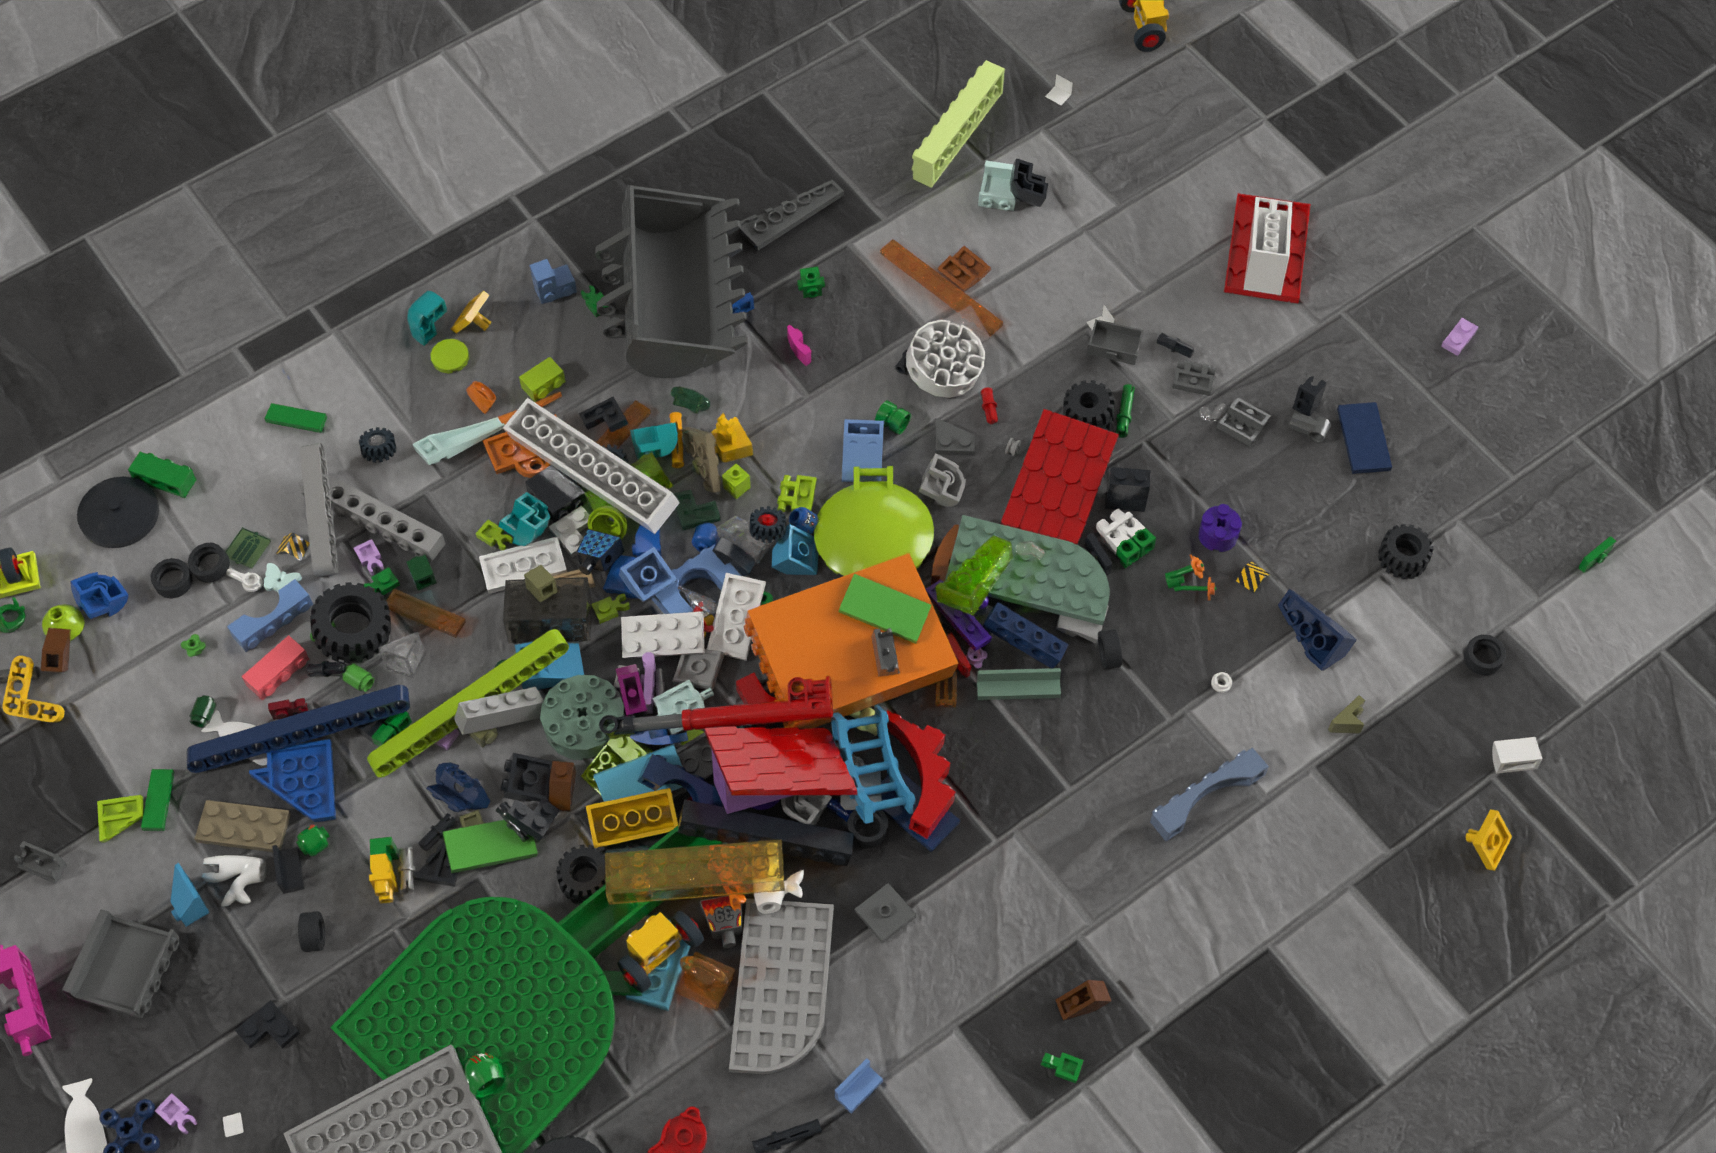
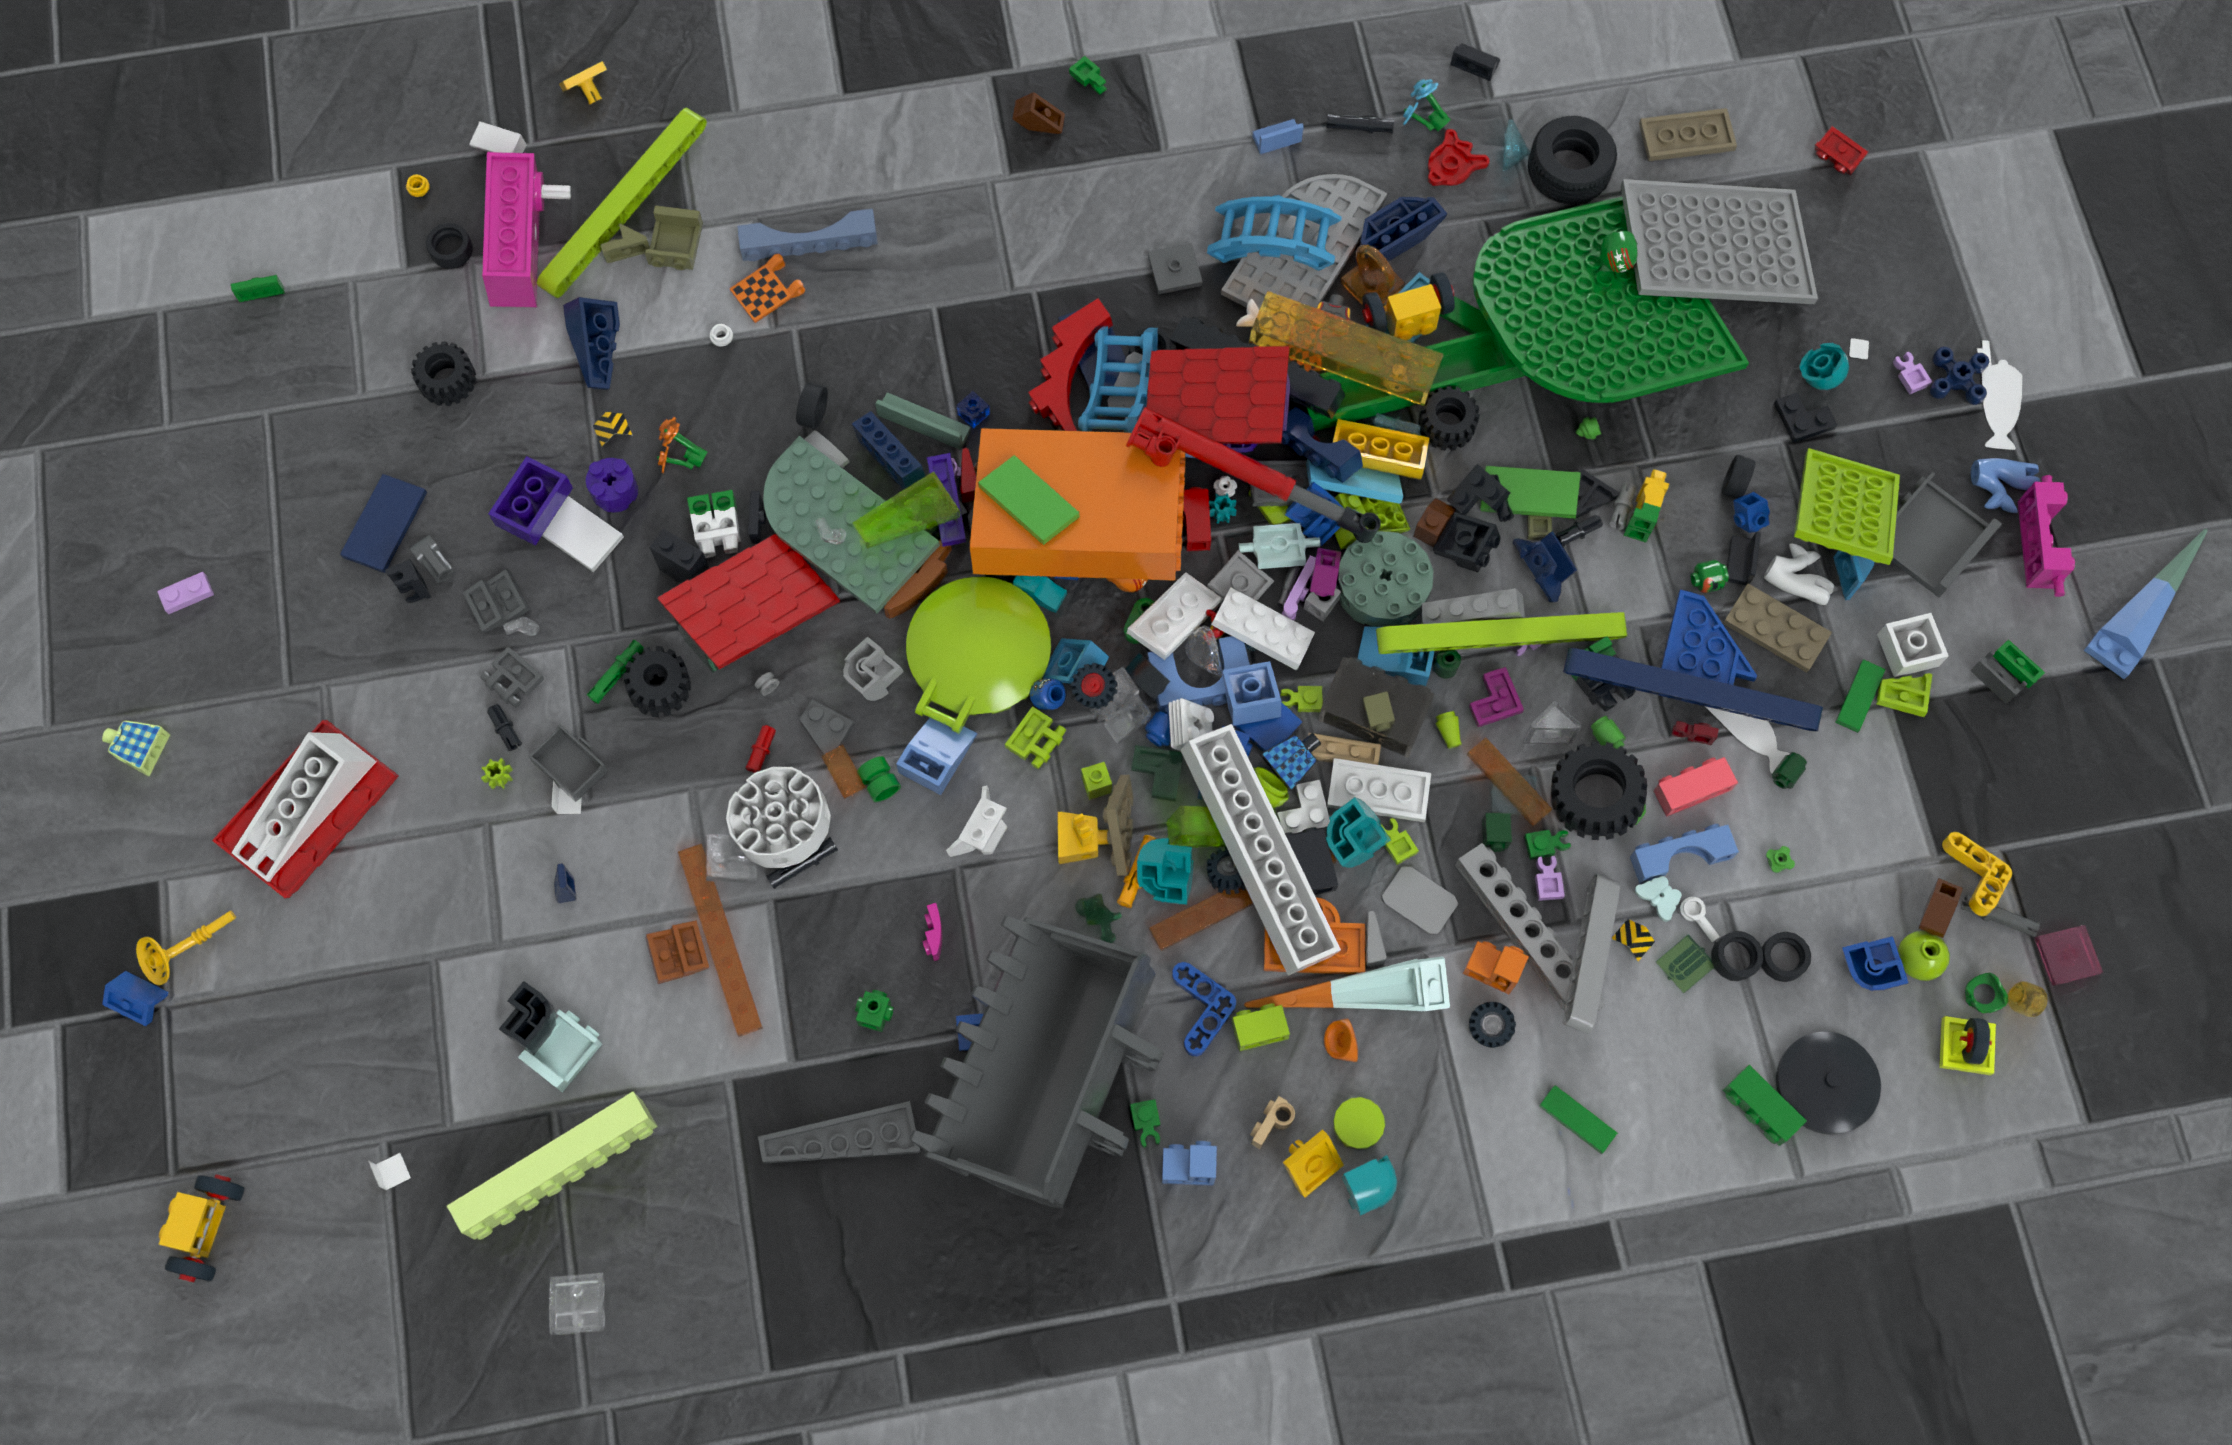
camera: 155 degrees left, 10 degrees up
black axle [306,661,346,677] -> none
black plate [579,396,628,433] -> none
dark grey hinge [871,628,900,677] -> none
none -> torso [102,721,170,776]
none -> blue panel [102,971,168,1026]
none -> yellow dish [136,910,236,985]
none -> yellow plate [406,175,430,197]
none -> lime gear [481,758,513,789]
none -> dark pink piece [482,152,571,307]
none -> dark purple brick [488,456,573,545]
none -> lime beam [537,108,707,298]
none -> white tile [542,496,624,572]
none -> clear slope [549,1273,606,1335]
none -> dark blue slope [554,863,577,903]
none -> olive panel [645,206,703,270]
none -> orange flag [730,254,805,323]
none -> clear orange tile [821,745,866,799]
none -> white piece [946,786,1007,857]
none -> clear blue plate [956,391,990,429]
none -> white brick [1168,698,1214,751]
none -> blue beam [1172,962,1236,1056]
none -> dark azure fence [1207,195,1342,271]
none -> tan plate [1250,1096,1295,1149]
none -> dark blue wedge [1360,197,1447,261]
none -> light grey slope [1365,911,1387,968]
none -> light grey piece [1381,866,1458,935]
none -> lime cone [1435,711,1462,749]
none -> orange brick [1463,941,1529,995]
none -> magenta plate [1469,667,1524,728]
none -> blue brick [1733,492,1770,533]
none -> lime plate [1794,448,1900,565]
none -> teal cylinder [1800,343,1849,390]
none -> white brick [1877,613,1949,678]
none -> medium blue piece [1971,458,2040,513]
none -> green plate [1993,639,2045,689]

